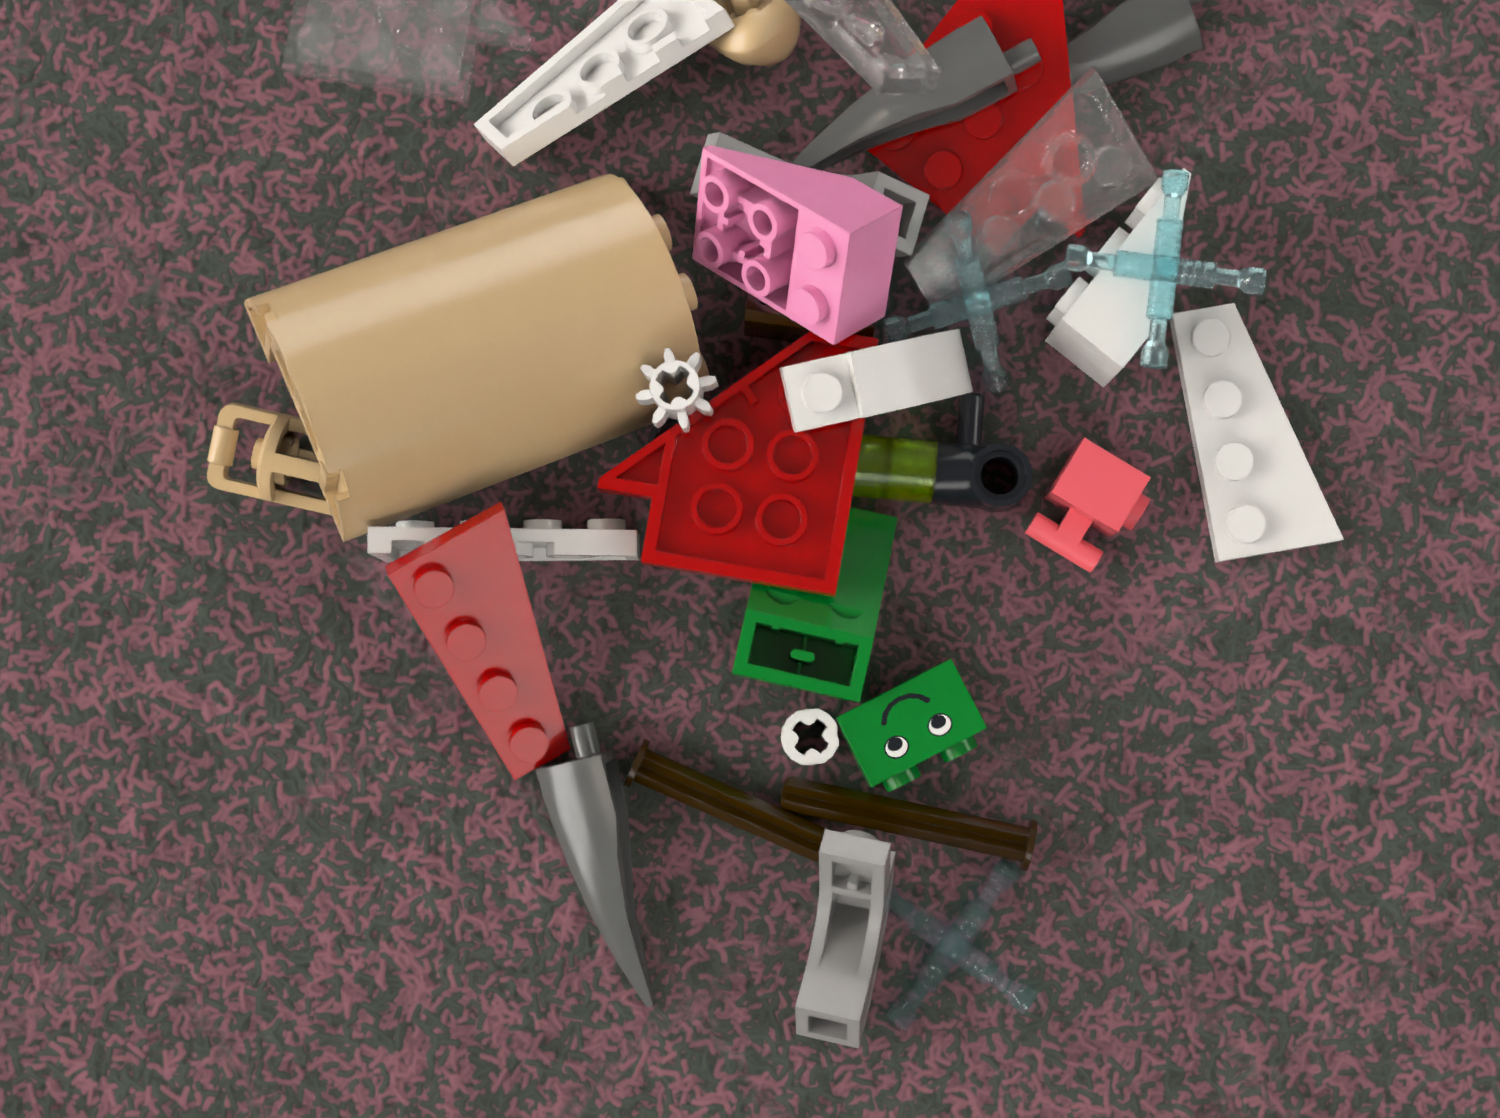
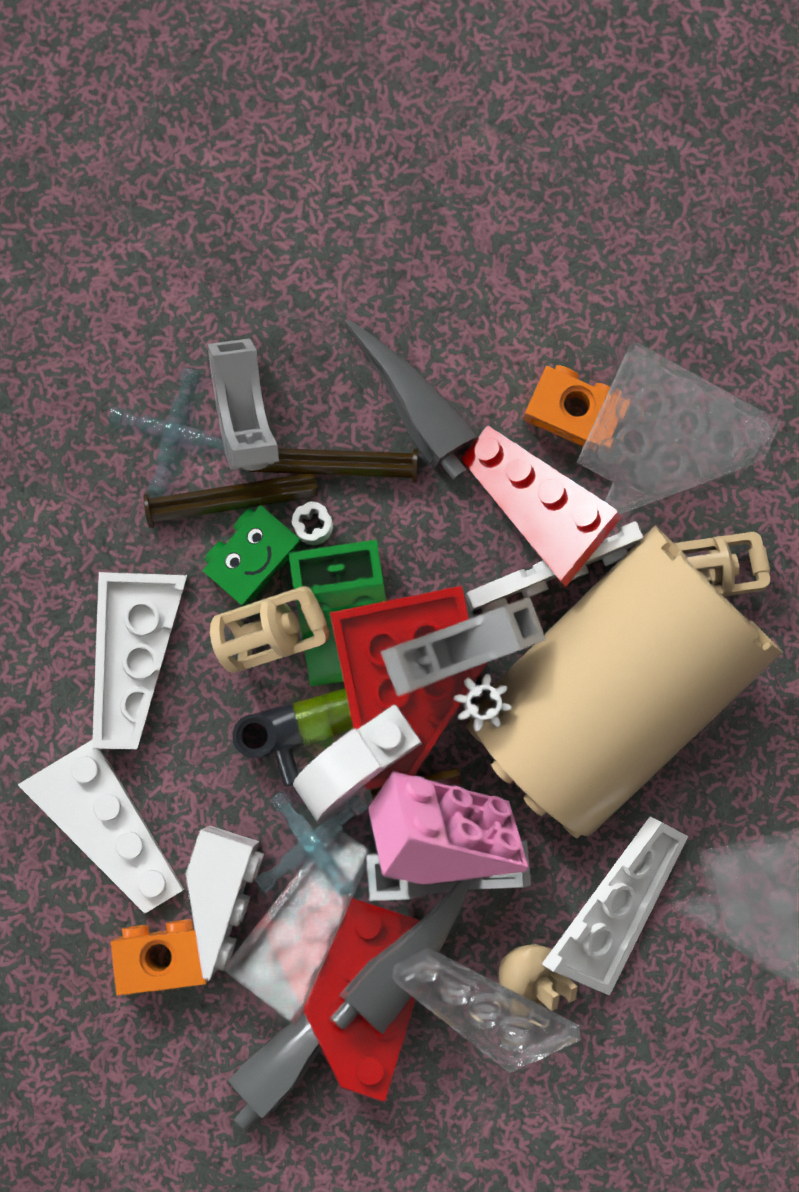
camera: 160 degrees right, 0 degrees up
coral brick [1025,437,1151,573] -> none
clear light blue piece [1064,169,1266,369] -> none
none -> white wing [92,572,187,750]
none -> orange brick [110,919,209,996]
none -> tan piece [210,586,330,673]
none -> light grey arch [381,597,546,696]
none -> orange brick [522,365,626,455]
none -> clear wing [576,342,782,514]

